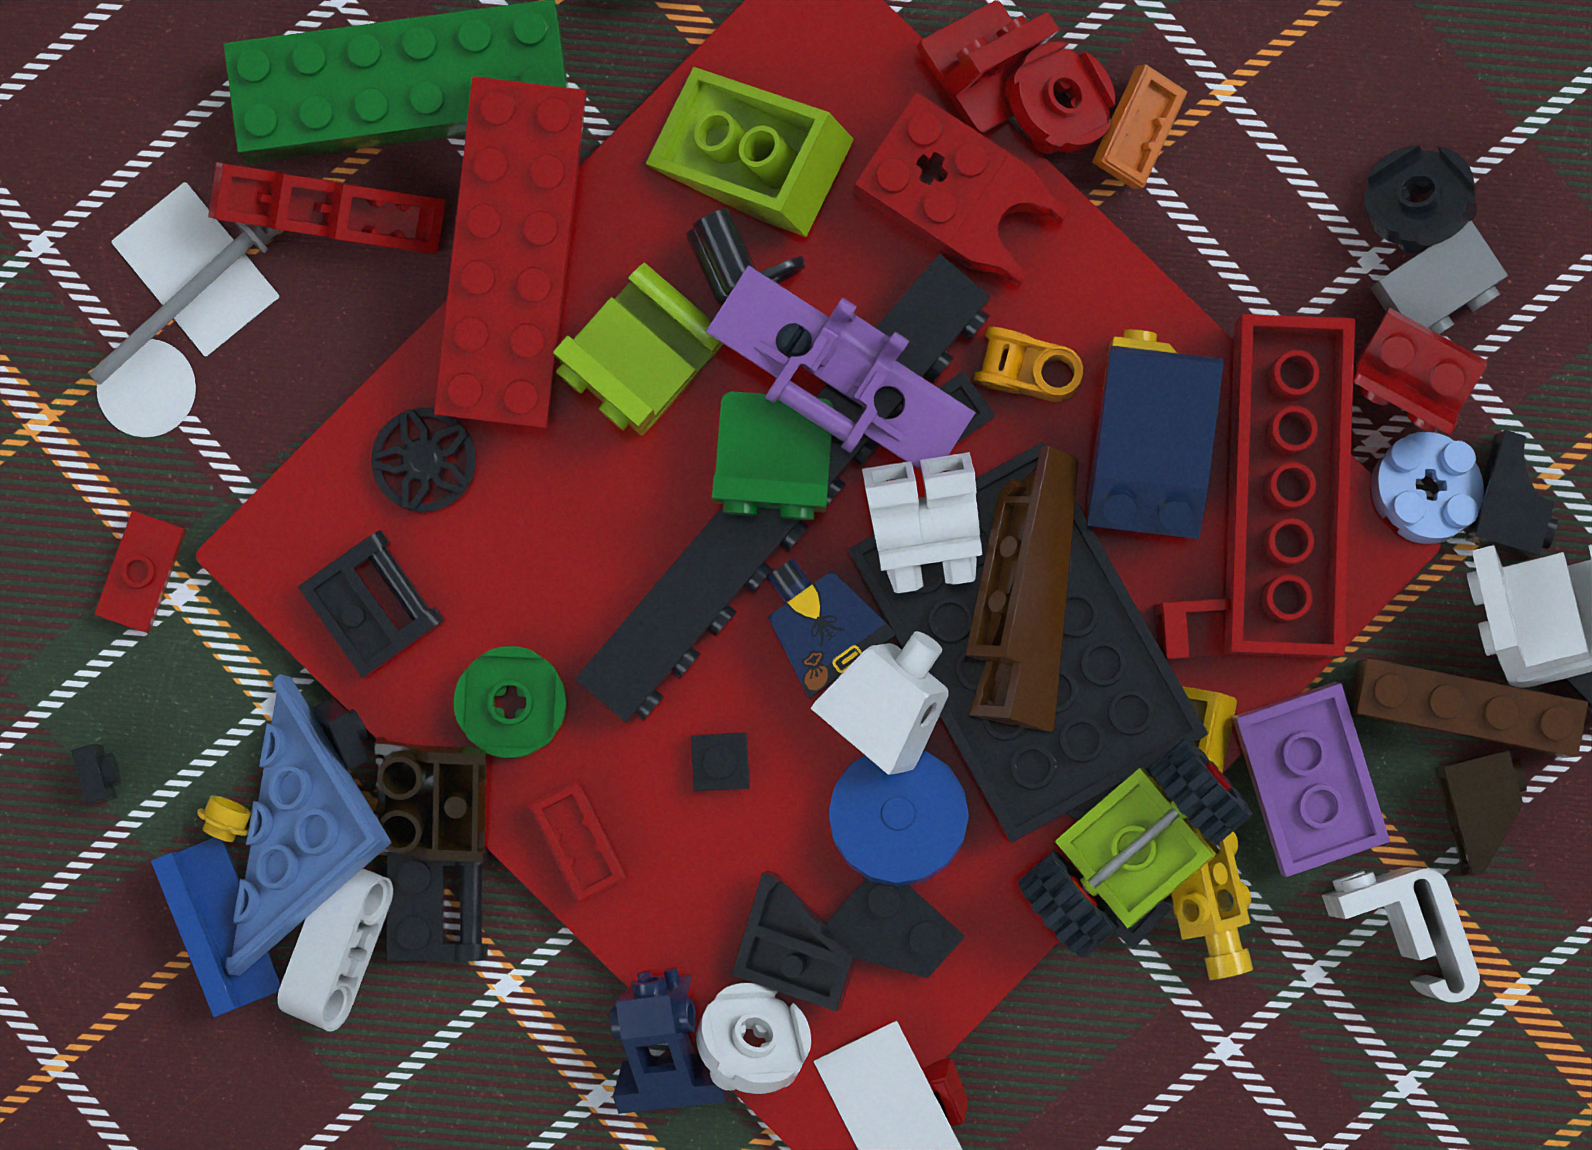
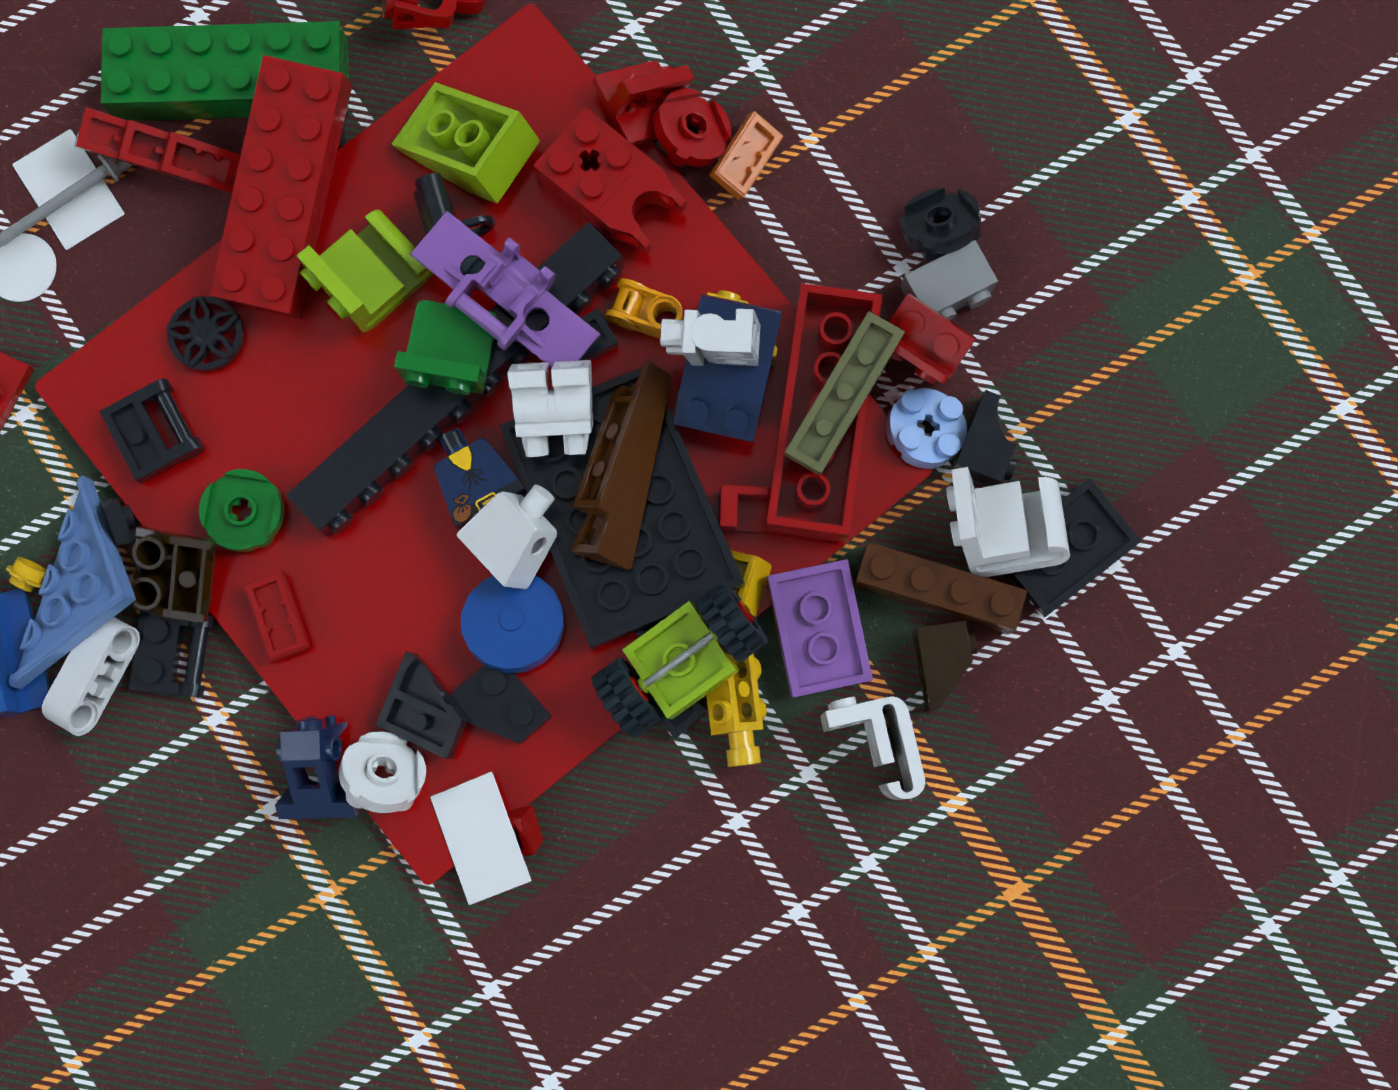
camera: 10 degrees right, 5 degrees down
black plate [691,732,750,791] -> none
none -> white hips [660,309,761,366]
none -> olive plate [784,311,905,476]

